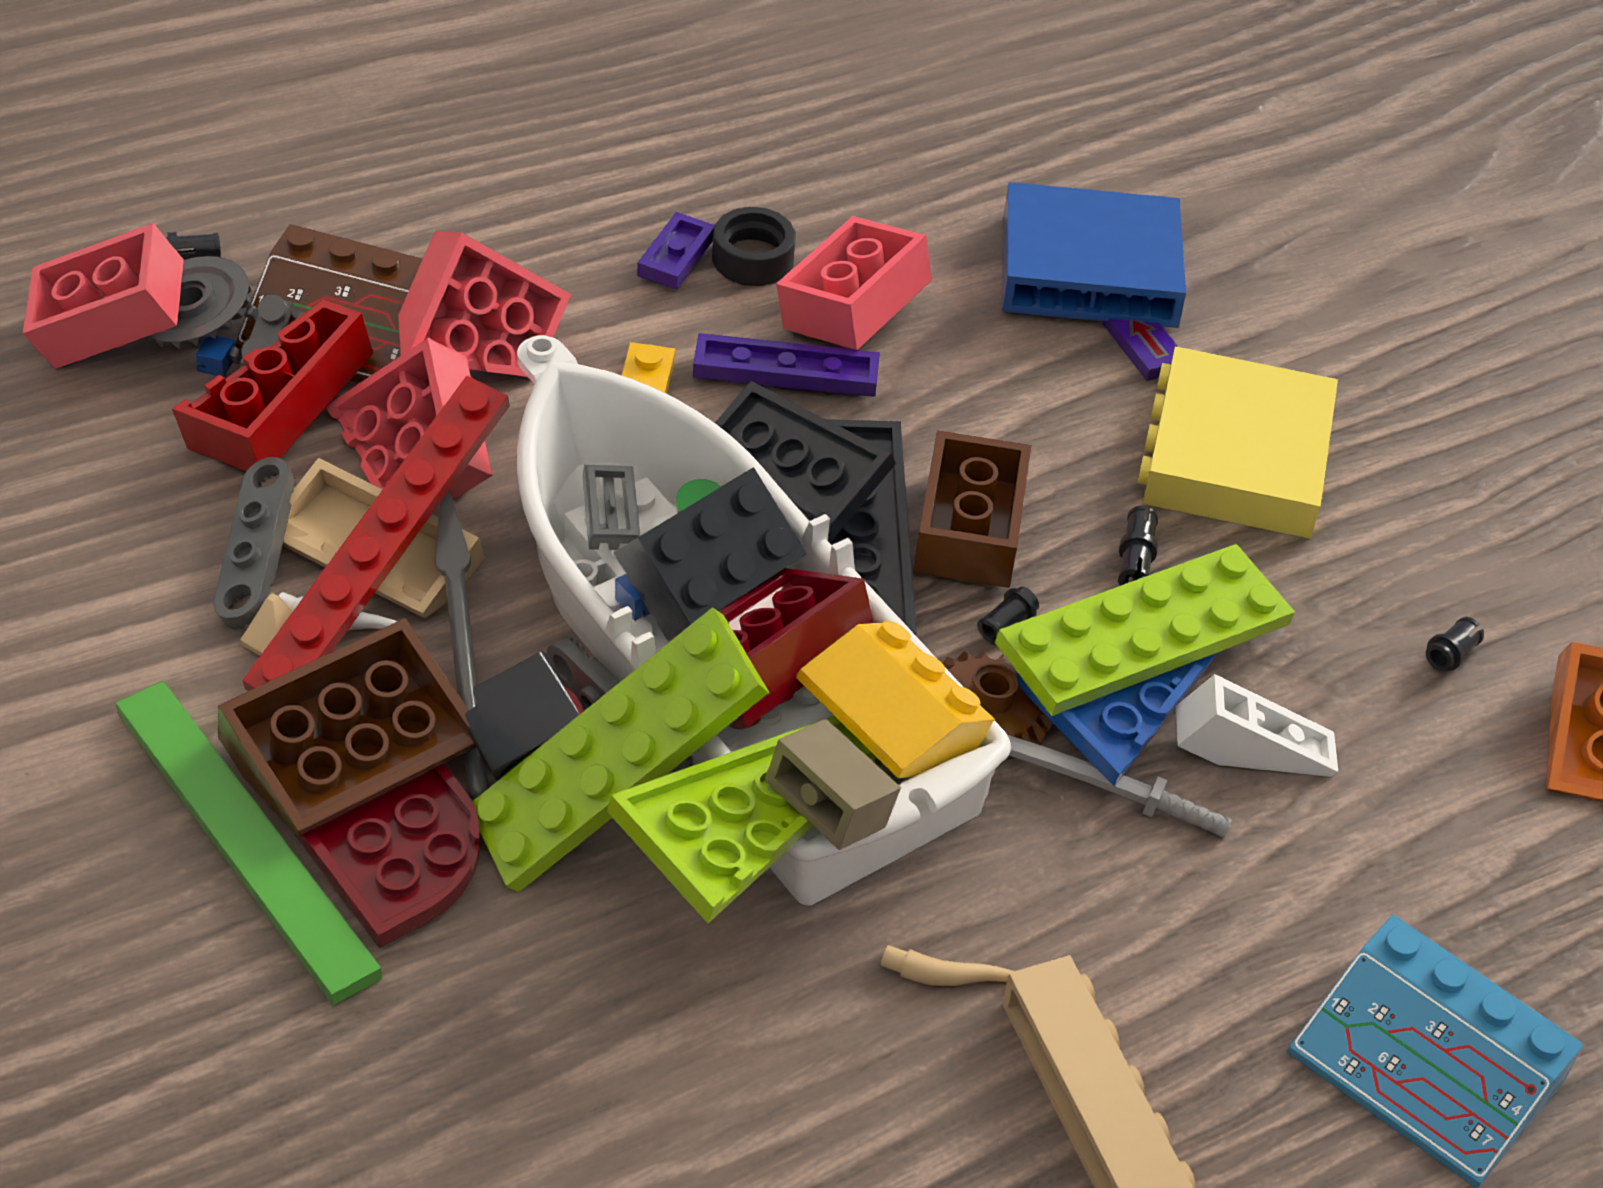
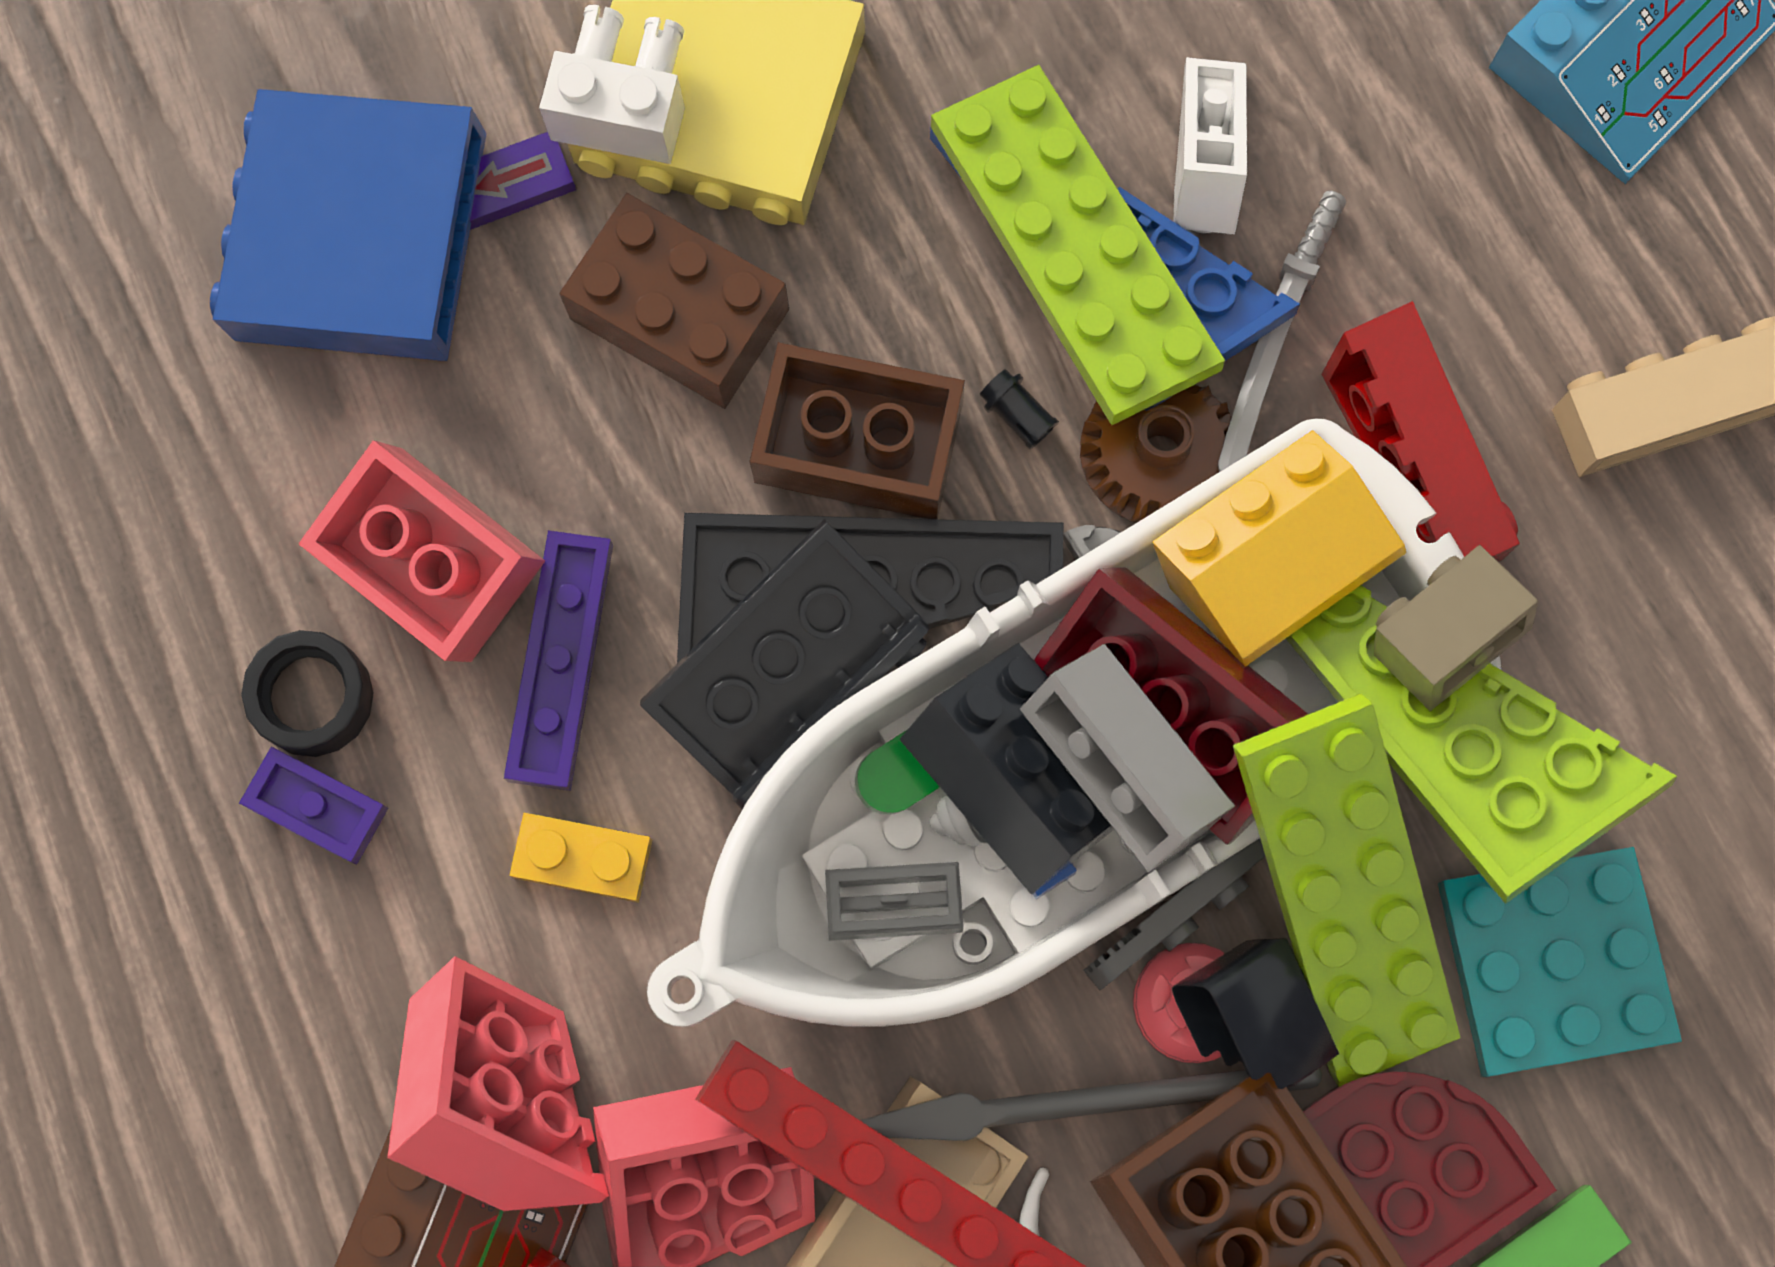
camera: 80 degrees left, 30 degrees up
tan animal [881,945,1014,986] -> none
black pin [1118,505,1158,586] -> none
none -> white brick [539,5,685,164]
none -> reddish brown brick [559,192,789,409]
none -> light grey brick [1020,644,1234,873]
none -> red wedge [1321,301,1520,562]
none -> teal plate [1437,847,1682,1077]

